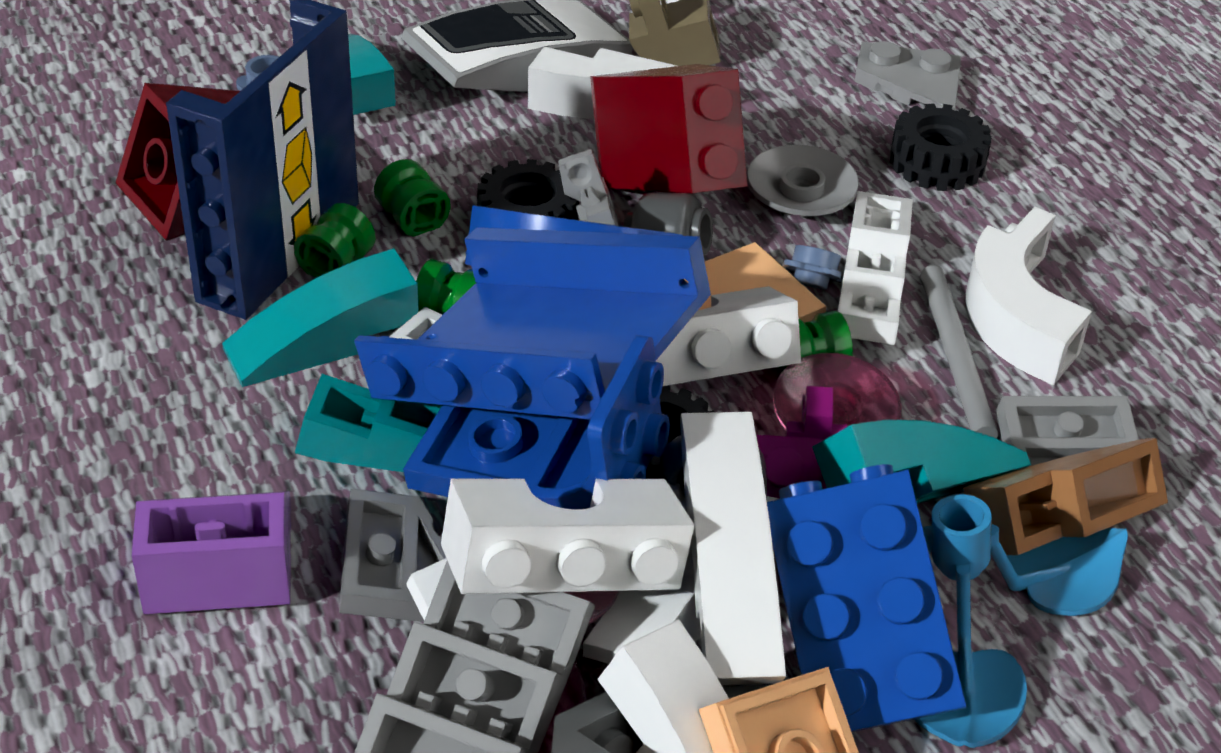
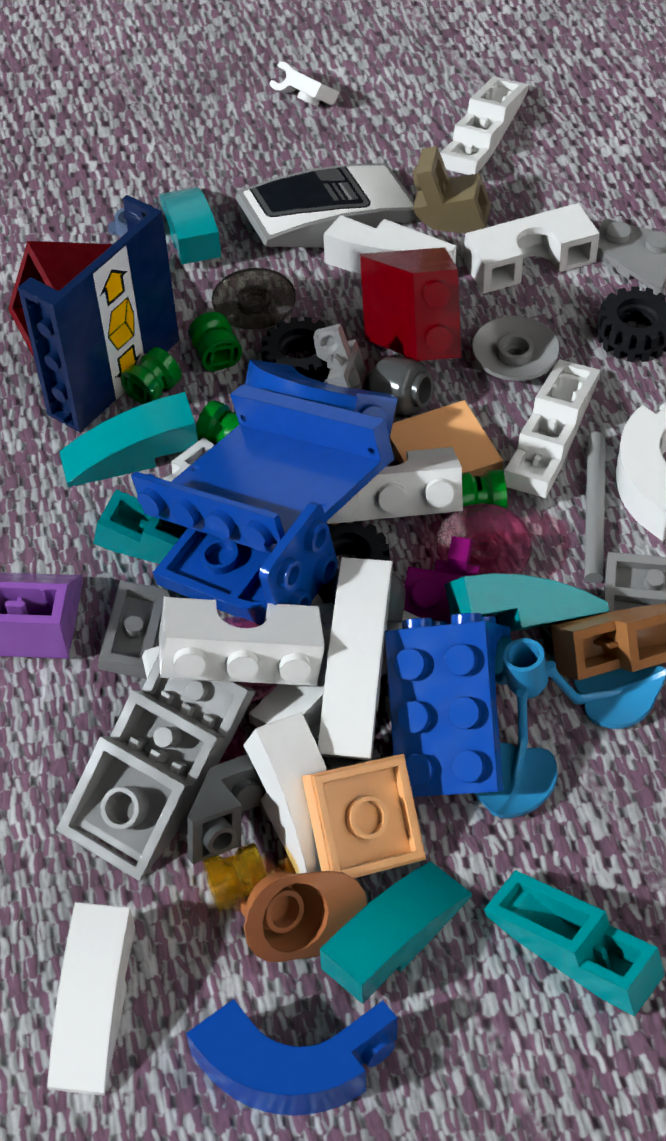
camera: 15 degrees right, 10 degrees up
sand blue plate [783,245,843,290] -> none
none -> clear smoke dish [212,268,296,330]
none -> white arch [464,203,600,294]

